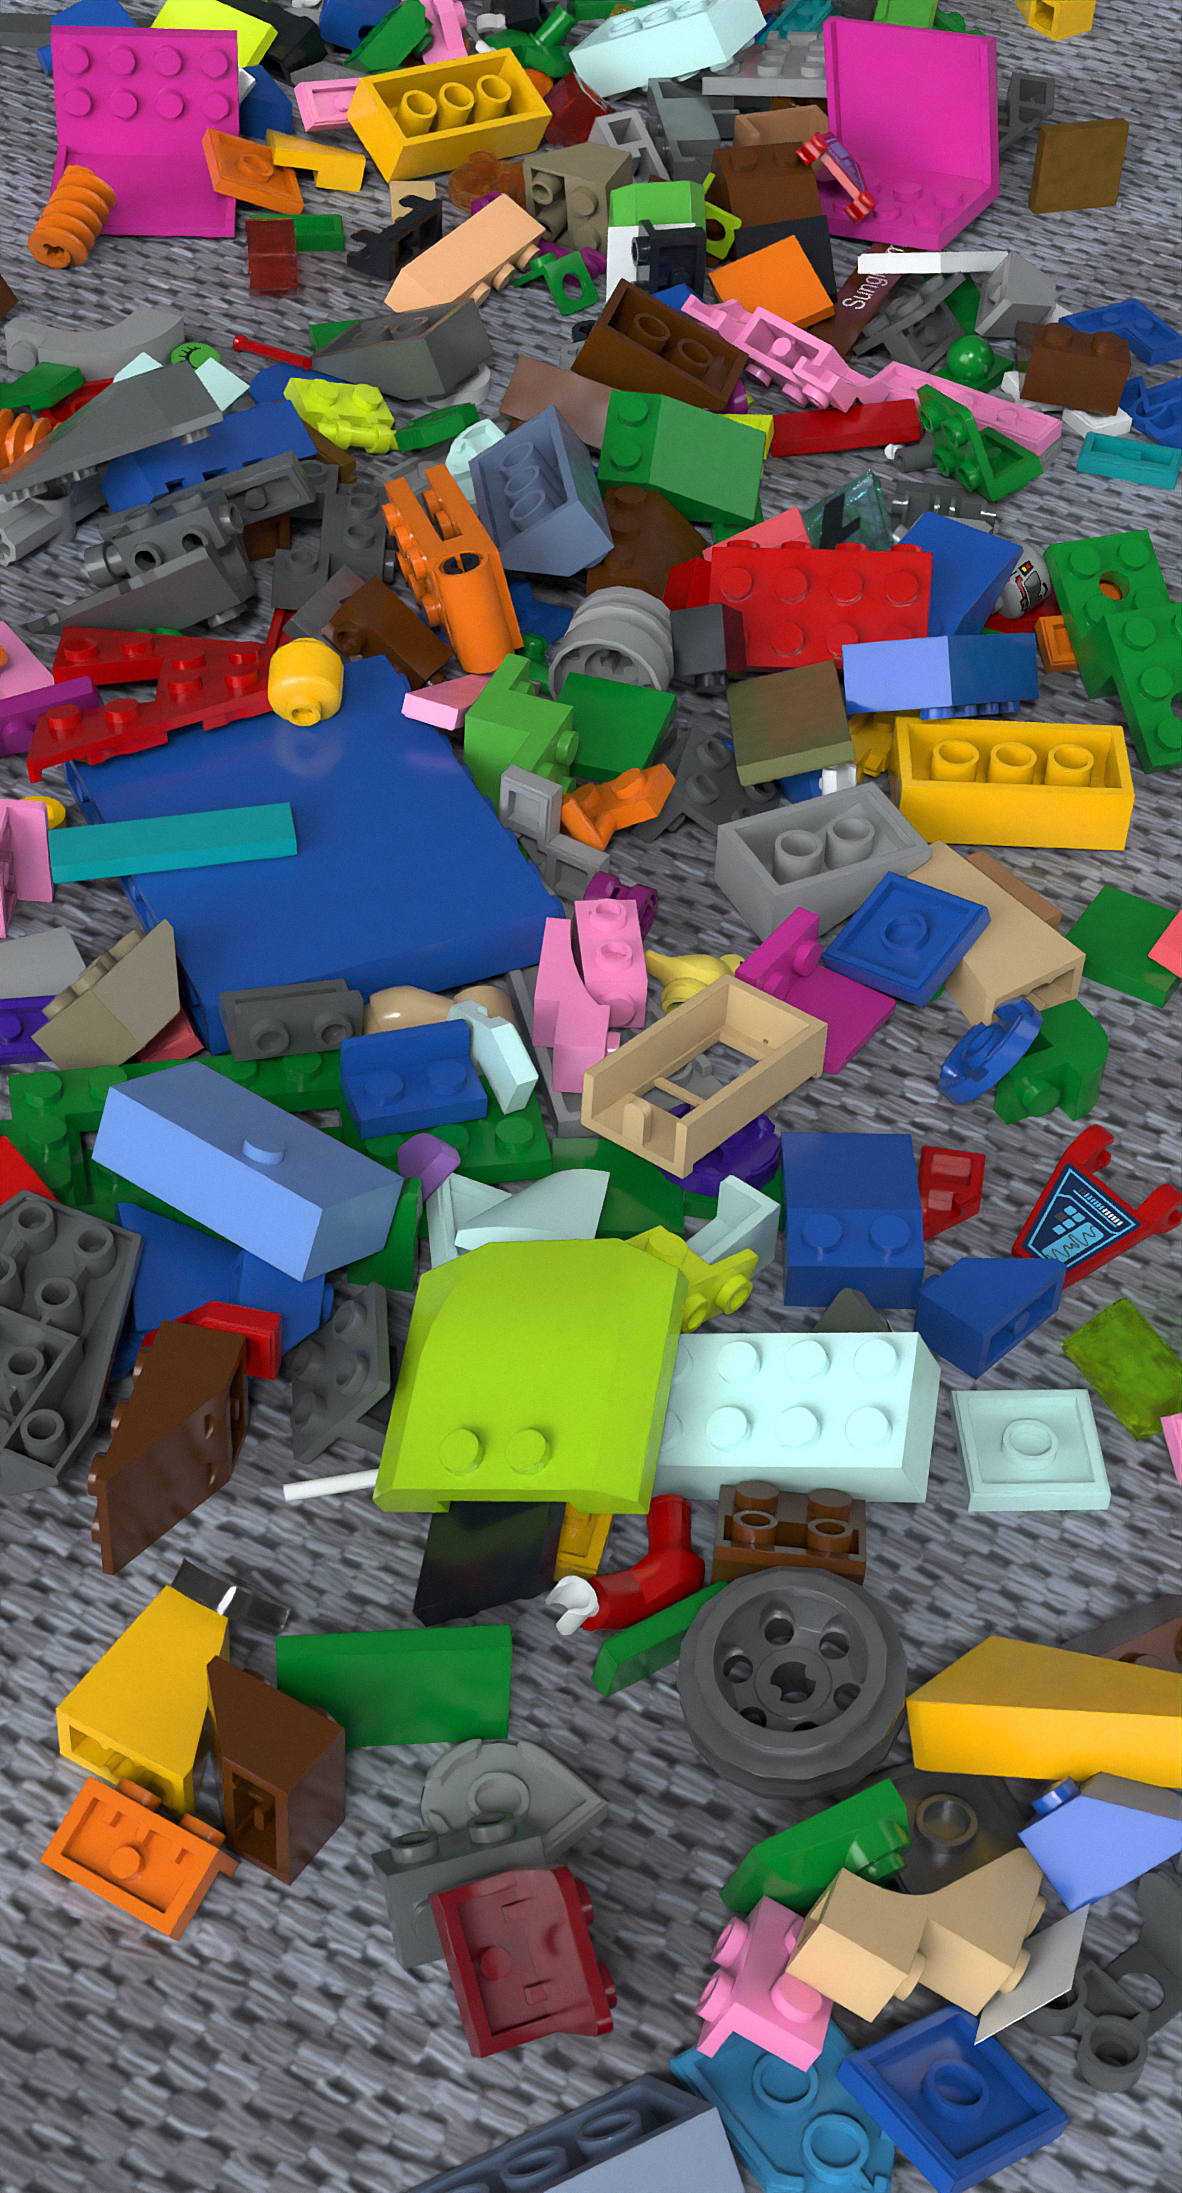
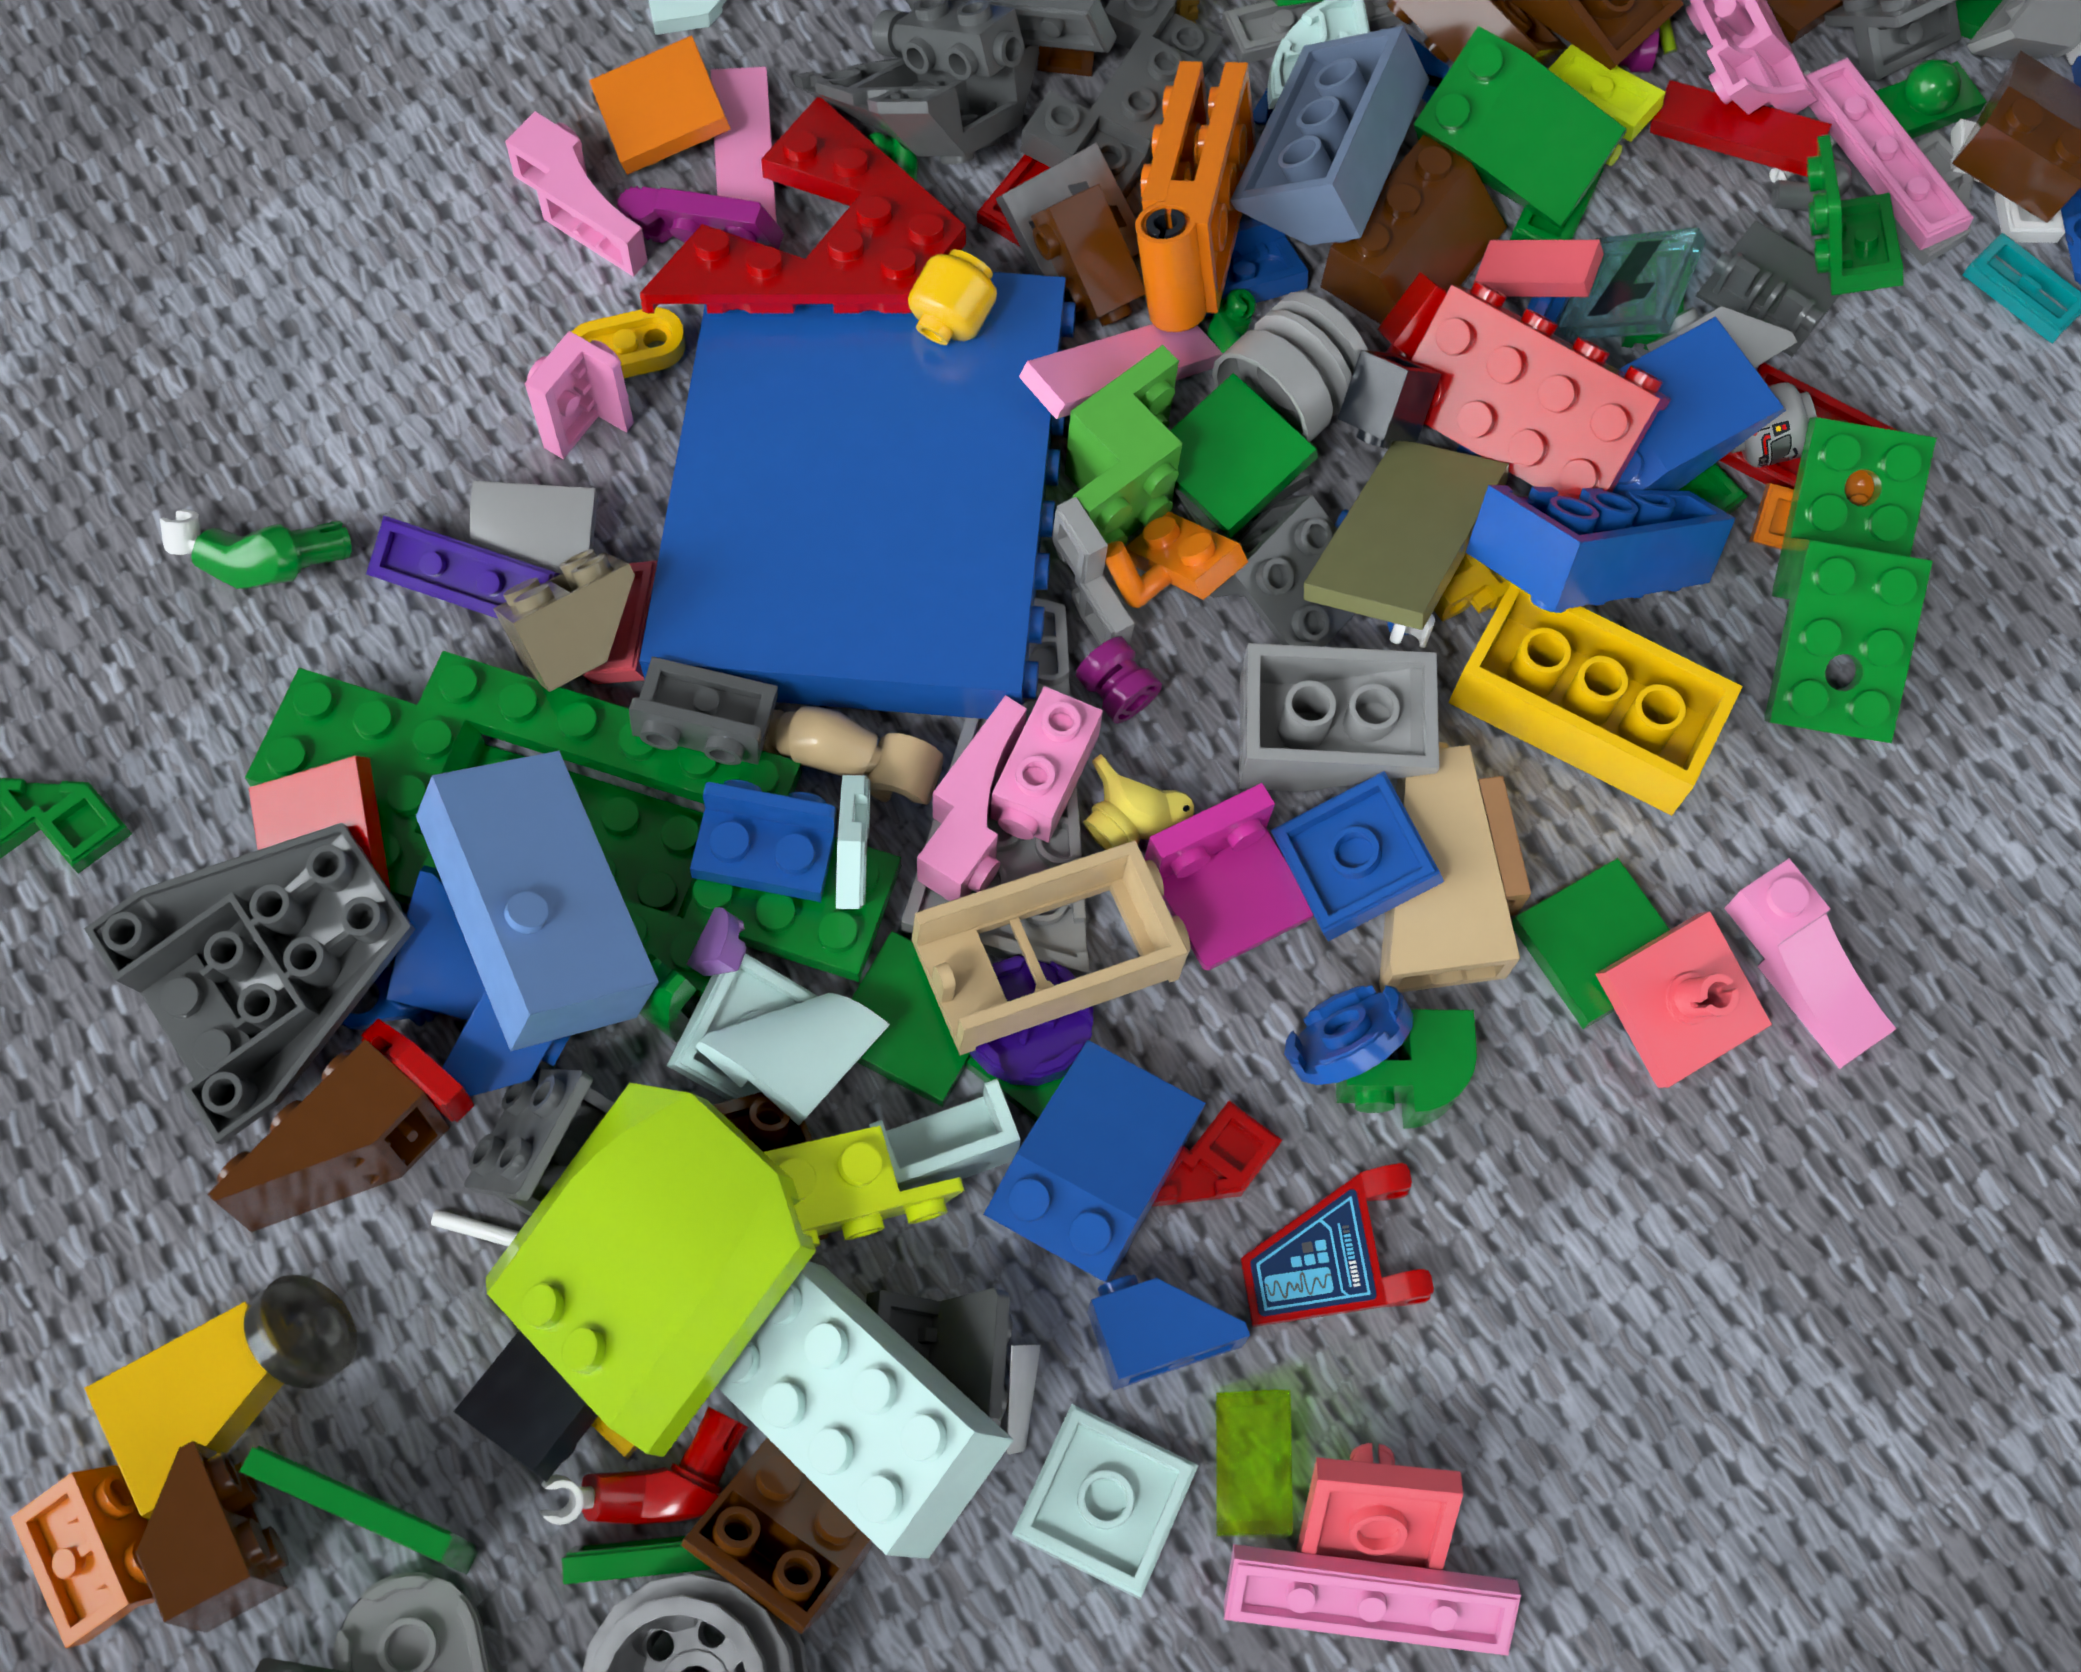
camera: 25 degrees right, 25 degrees up
teal tile [48,802,298,884] -> none

